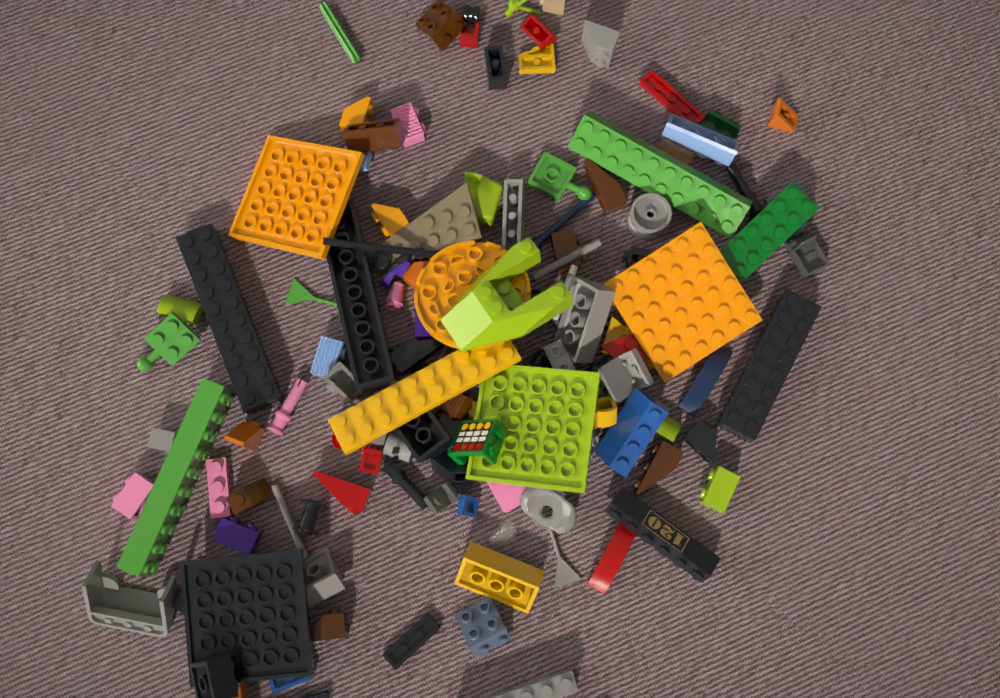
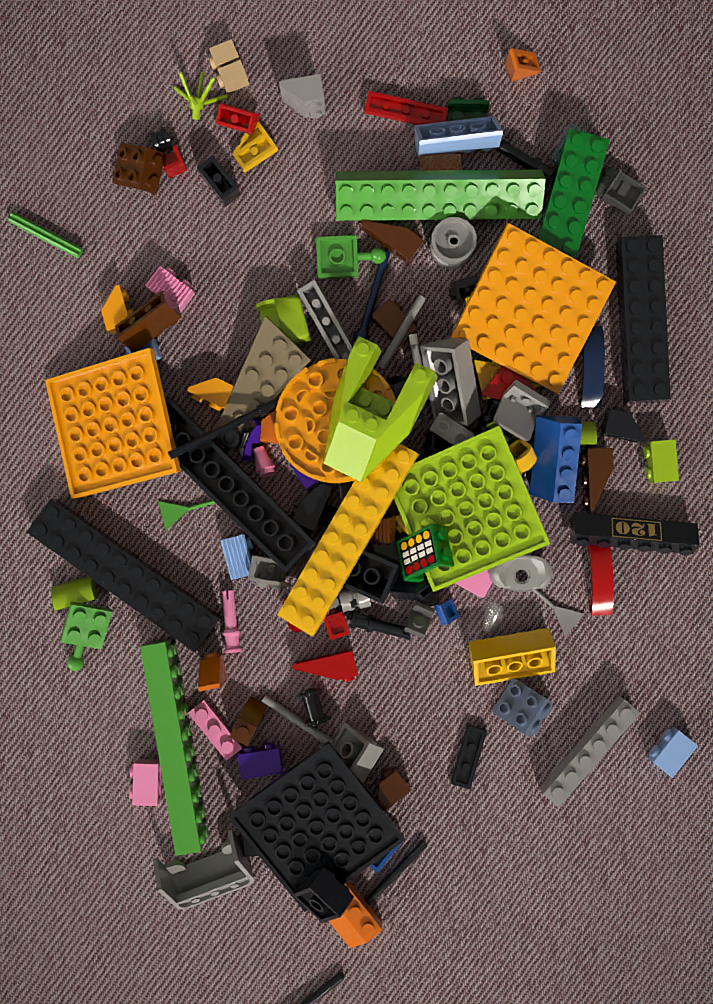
camera: 30 degrees left, 10 degrees up
light grey brick [147,428,177,452] -> none

